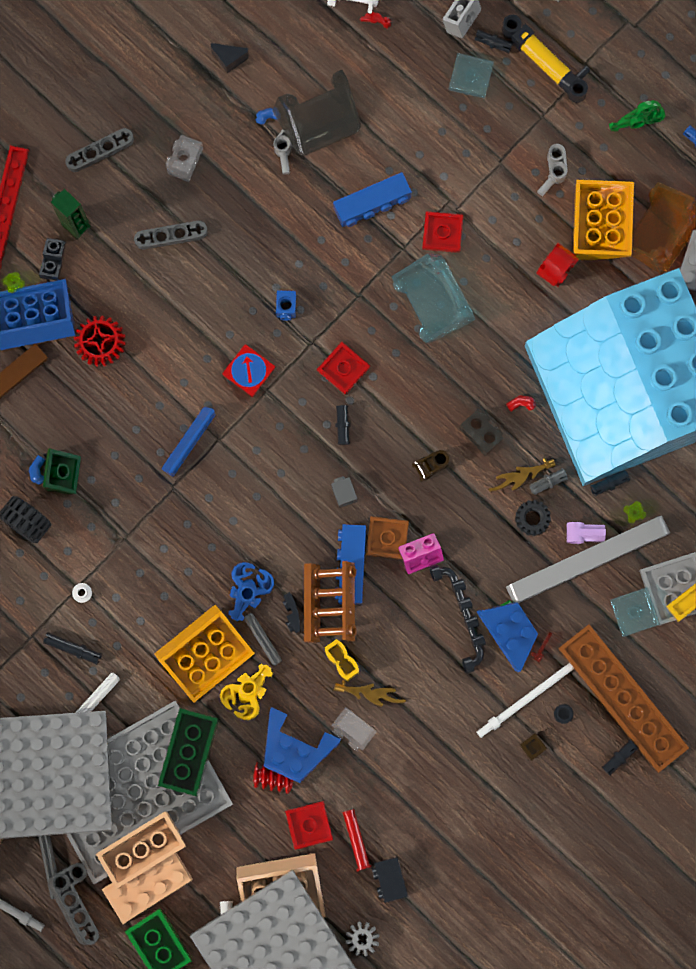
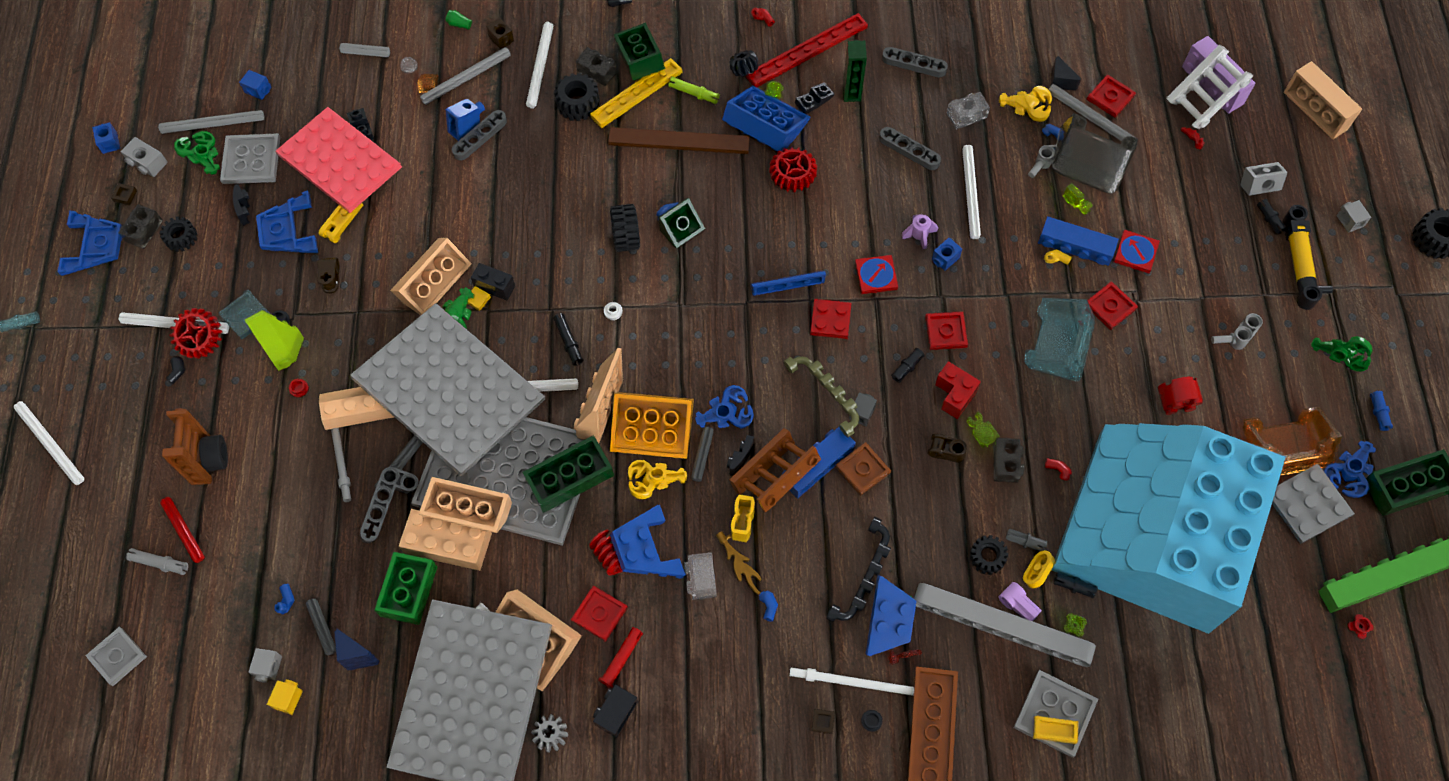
camera: 45 degrees right, 15 degrees down
dark pink bracket [399,534,444,574] -> none
clear light blue plate [449,53,494,98] -> none
pearl gold piece [489,458,556,492] -> none
light orange slope [573,180,634,260] -> none
clear light blue plate [610,587,661,637] -> none
none -> light nougat slope [574,348,623,443]
none -> blue arm [759,591,778,622]
none -> olive bar [783,356,859,438]
none -> red plate [810,299,851,339]
none -> lavender brick [902,215,938,249]
none -> red brick [935,361,981,420]
none -> white axle [963,145,981,239]
none -> clear neon green plate [967,412,1000,448]
none -> yellow animal [999,86,1052,122]
none -> yellow plate [1023,551,1055,588]
none -> yellow arm [1044,250,1072,265]
none -> light grey axle [1049,84,1138,148]
none -> clear neon green plate [1063,183,1093,215]
none -> red tile [1086,74,1136,118]
none -> tile [1114,230,1160,274]

